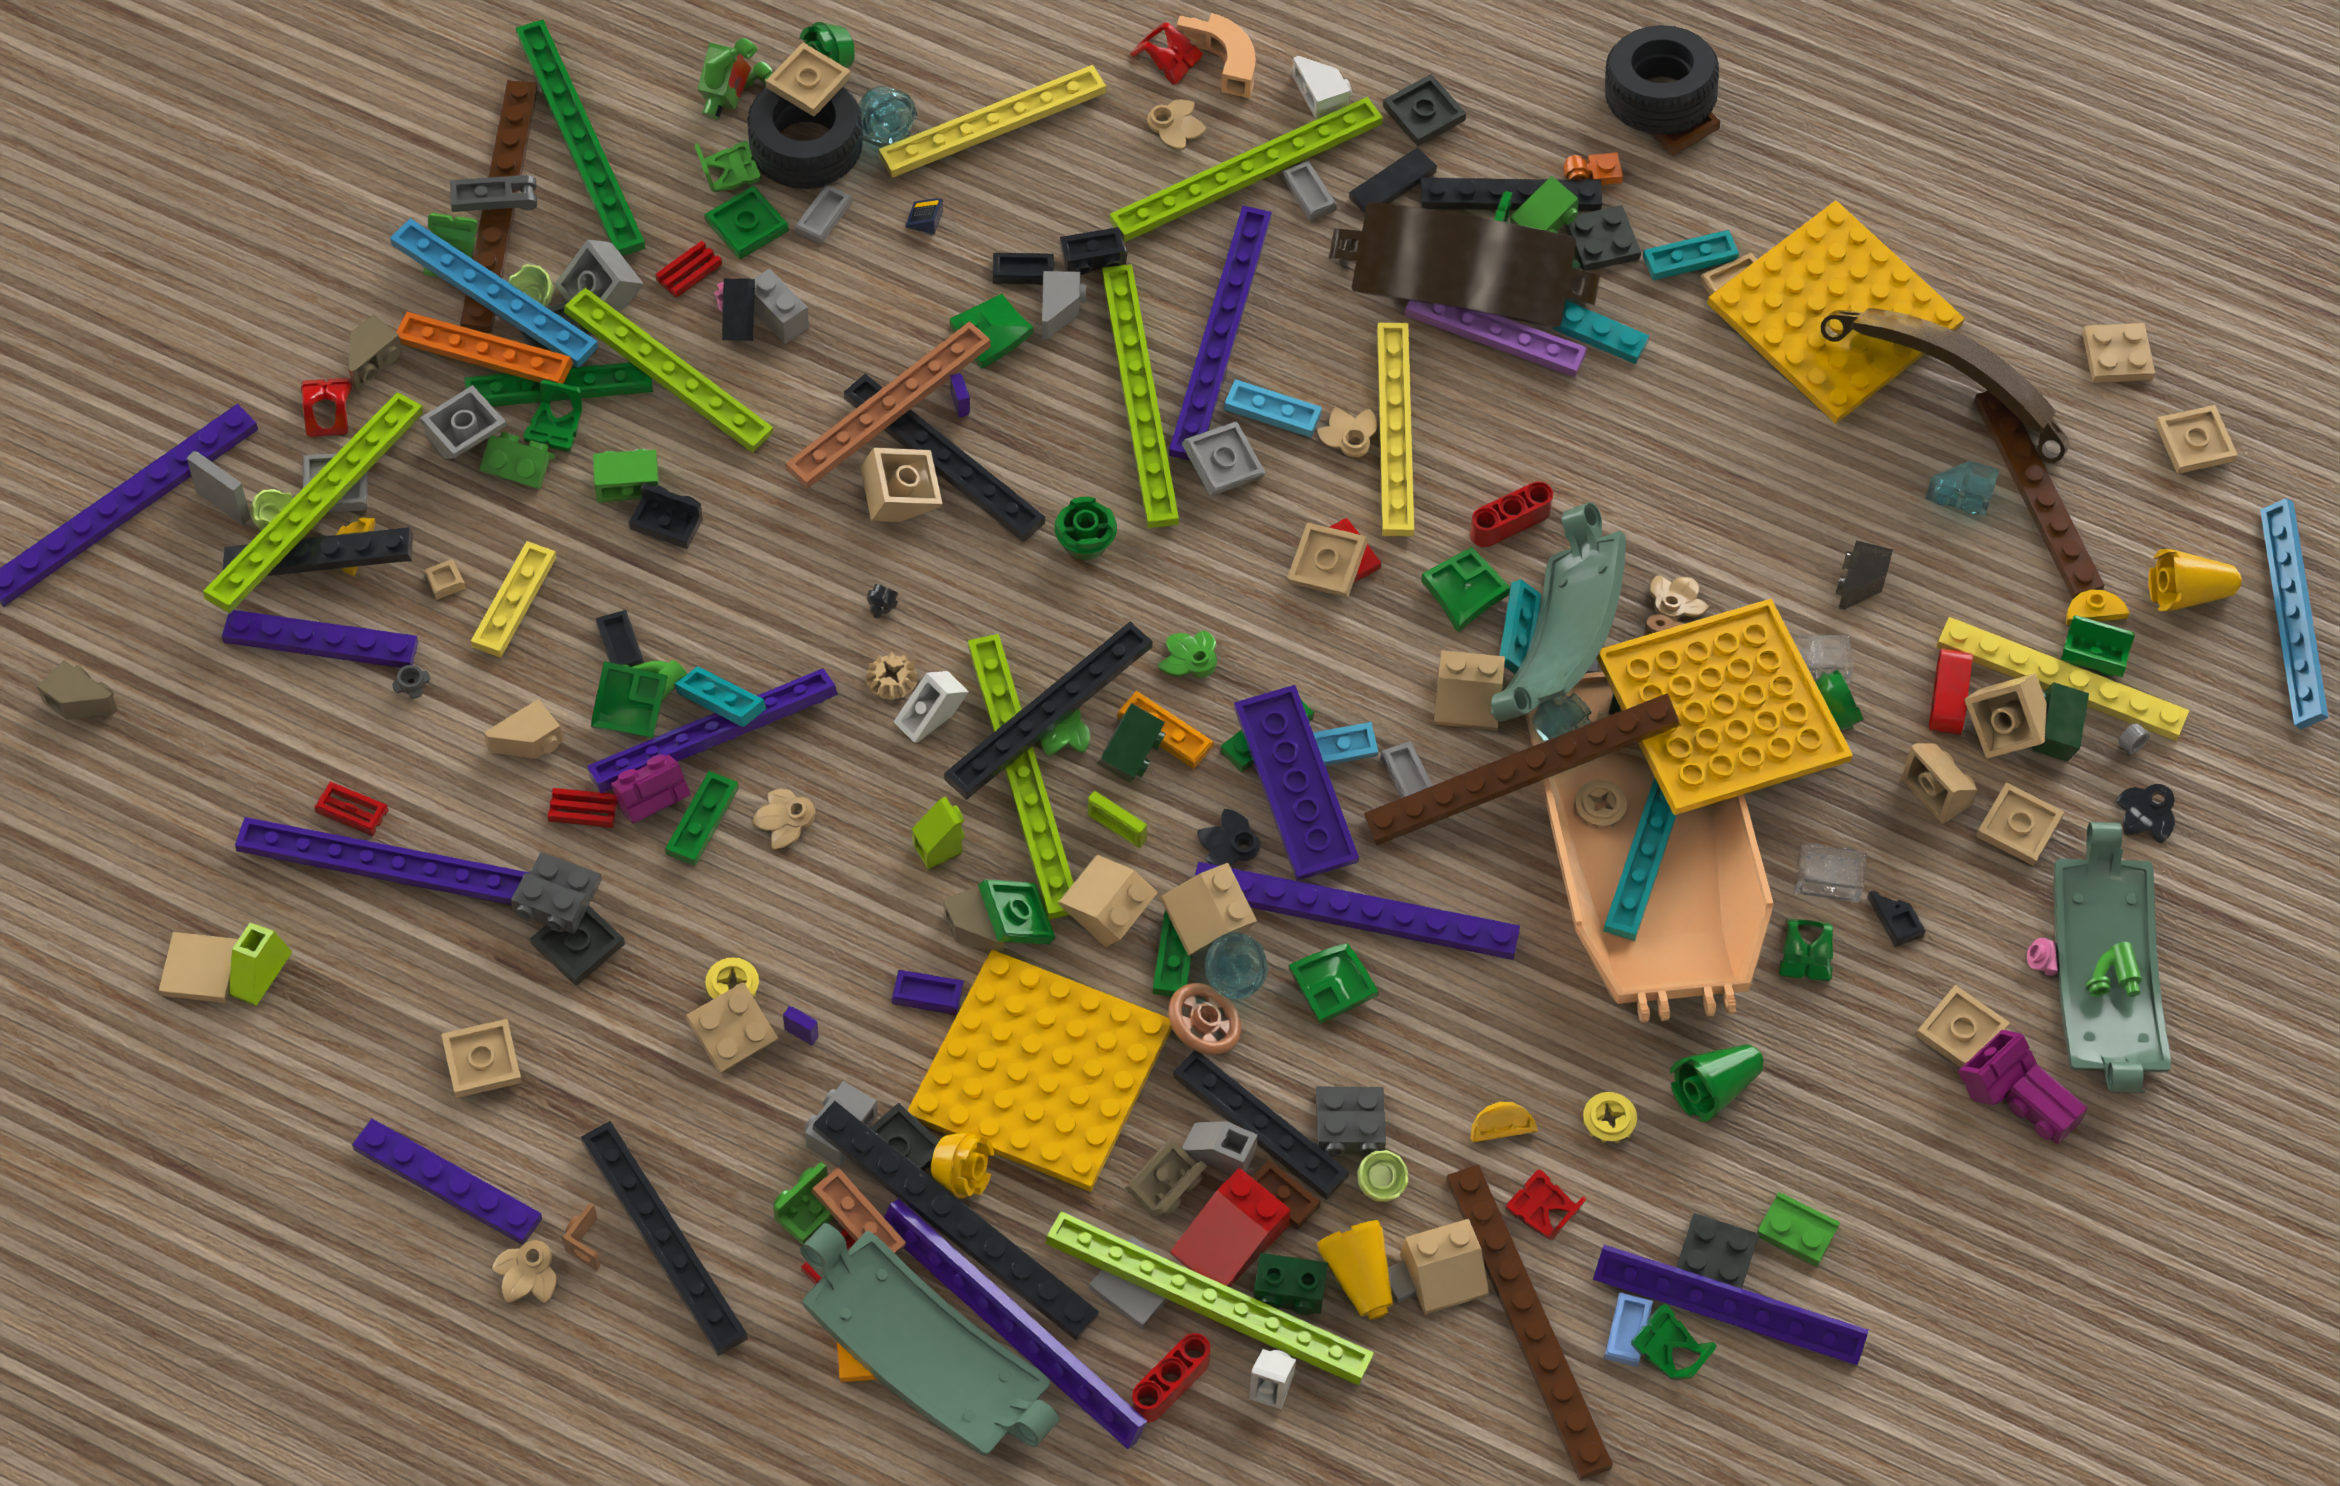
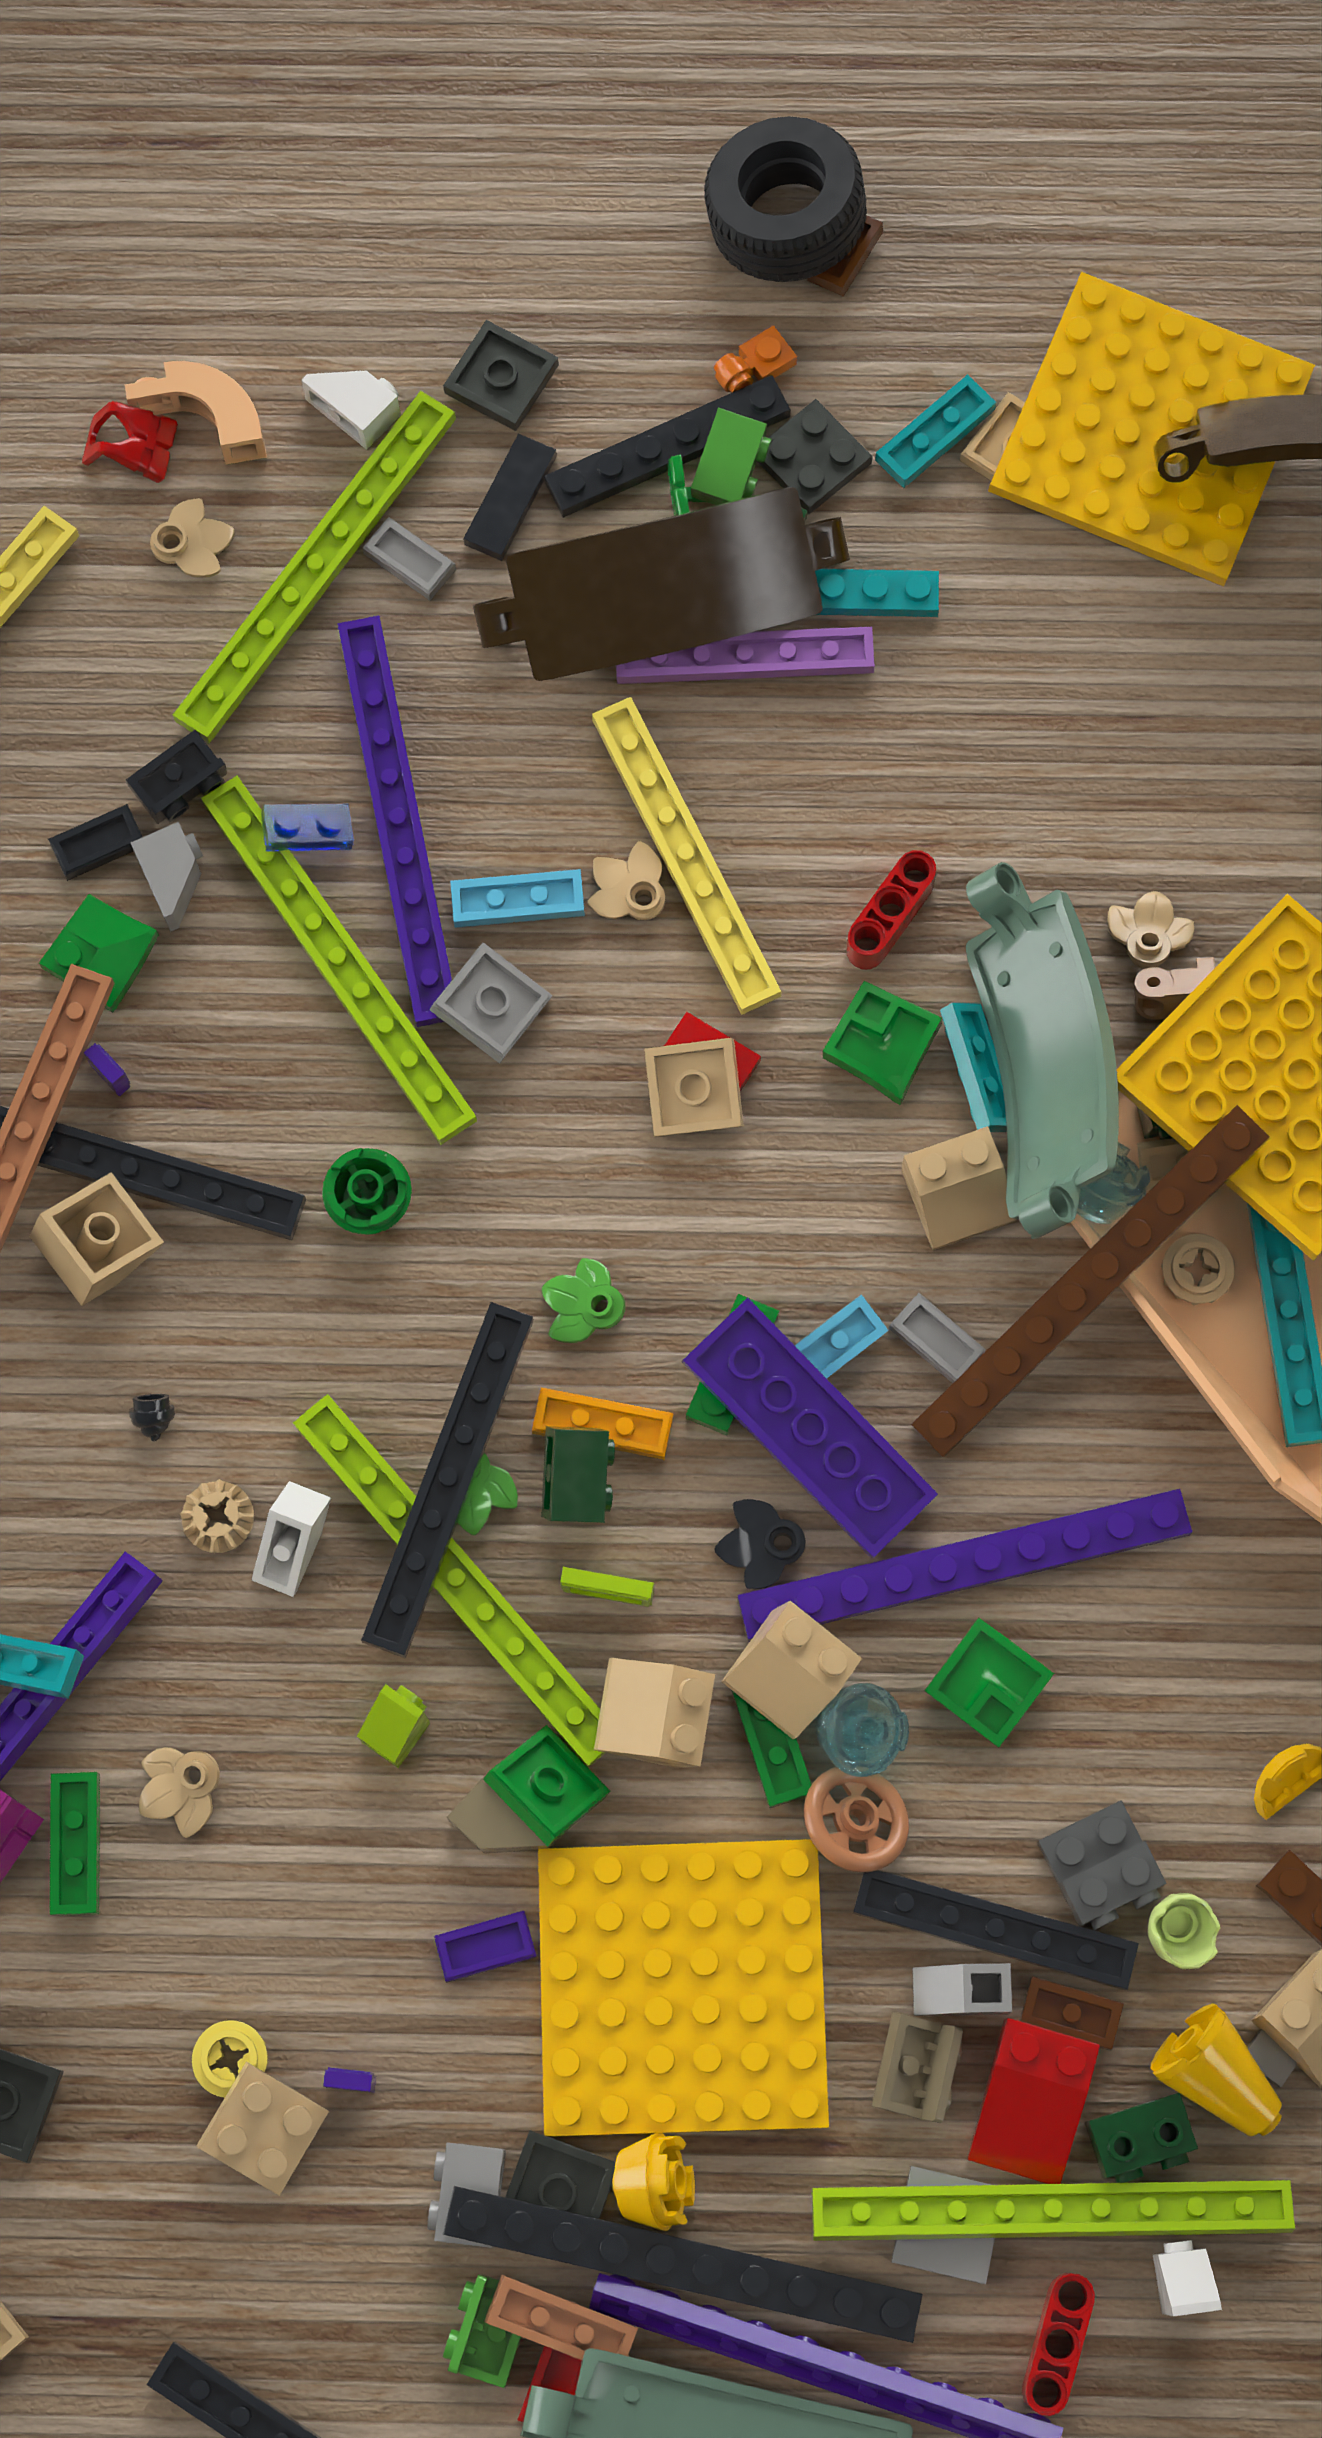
camera: 20 degrees left, 15 degrees up
none -> clear blue plate [261,803,354,851]

